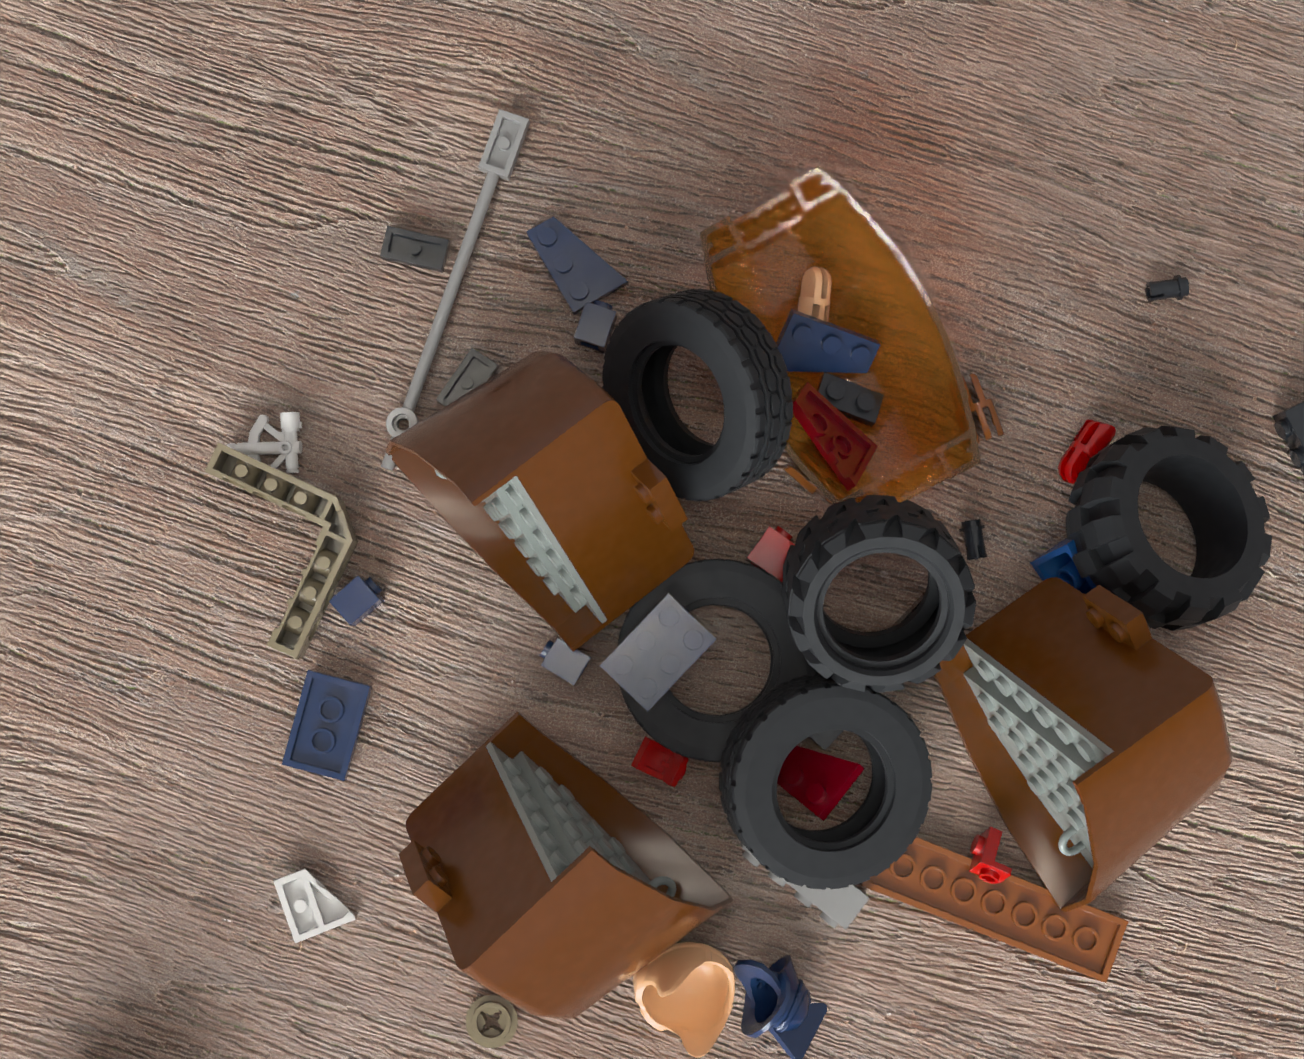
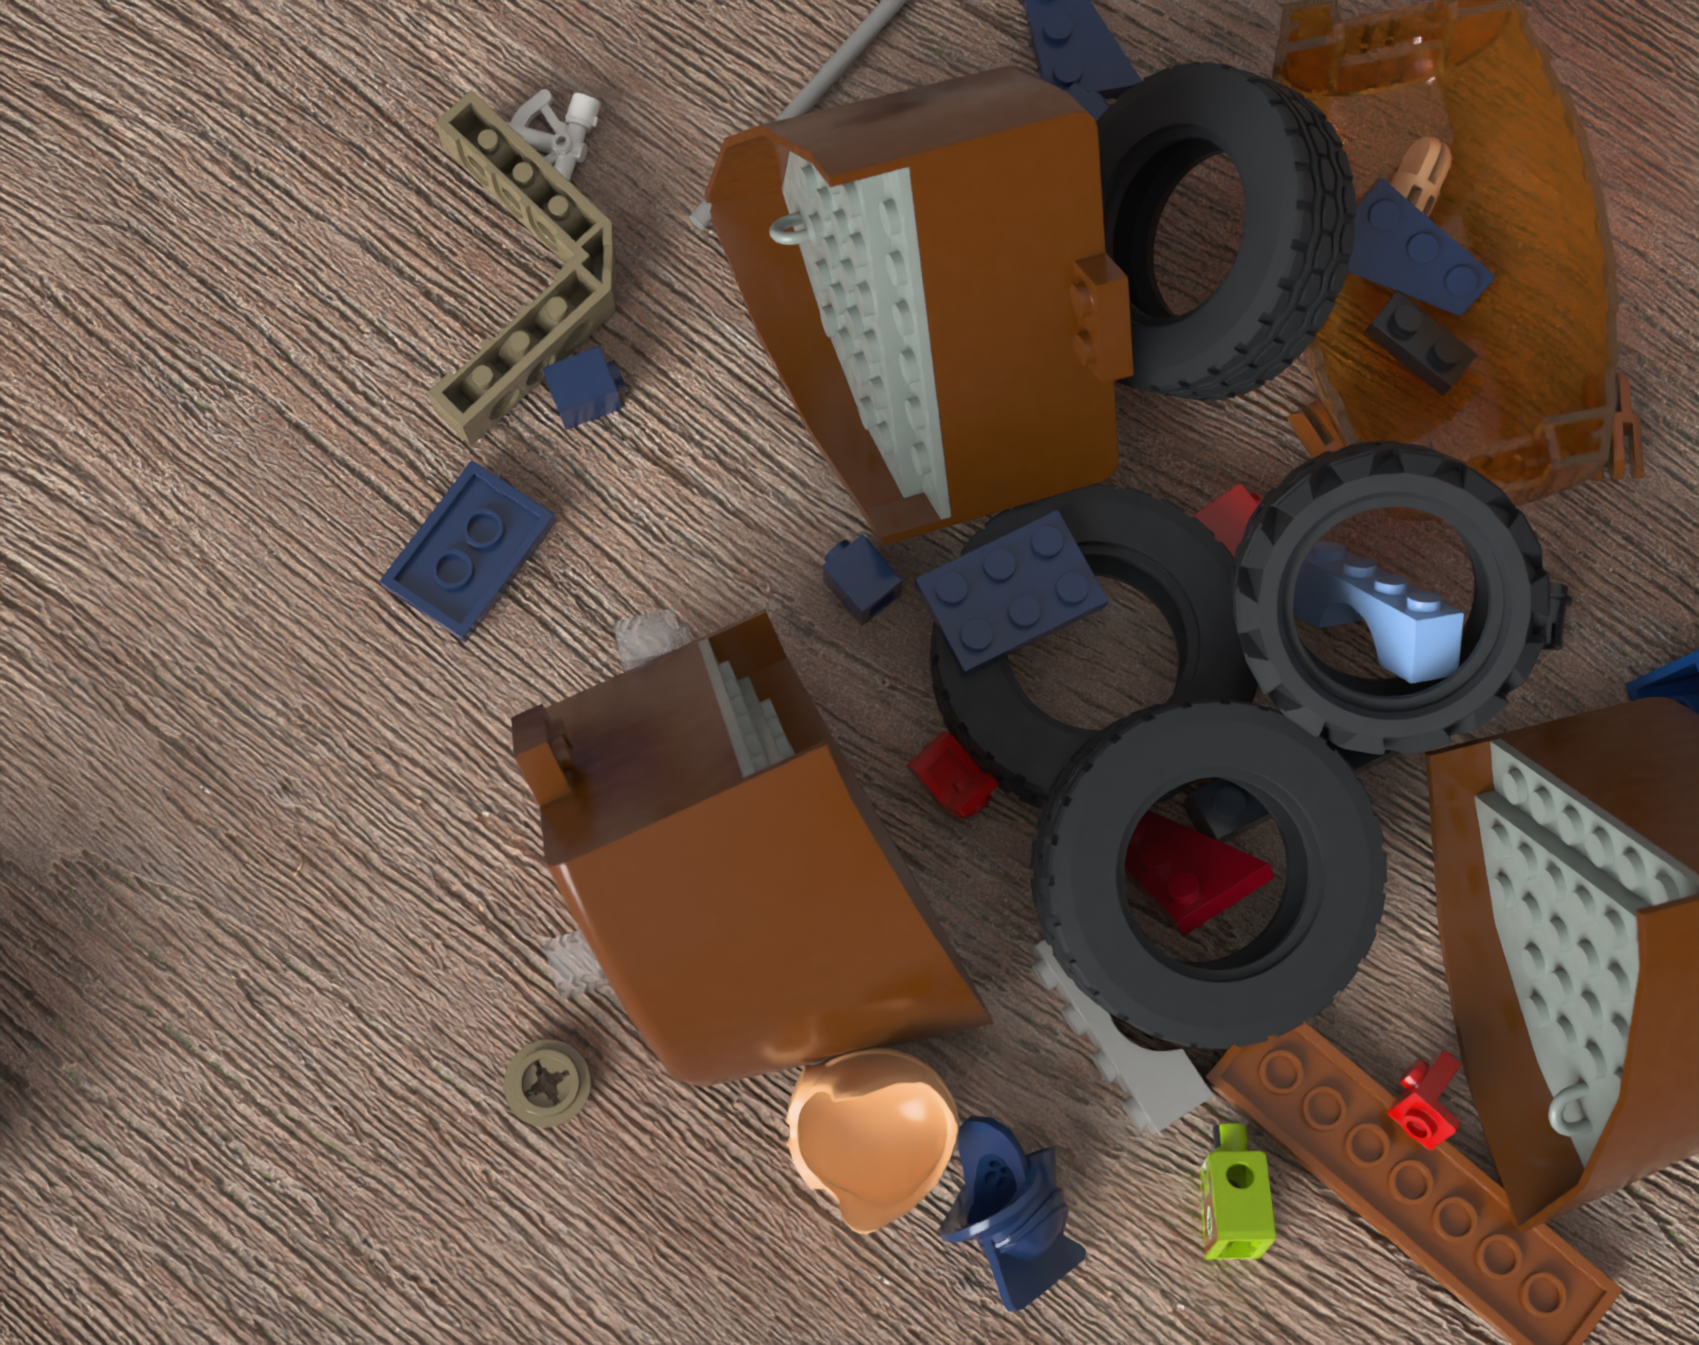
camera: 20 degrees right, 10 degrees down
white wing [273,868,356,943] -> none
dark red wing [793,382,878,491] -> none
none -> clear brick [613,608,693,672]
none -> lime torso [1200,1123,1276,1260]
none -> light blue arch [1293,541,1464,684]

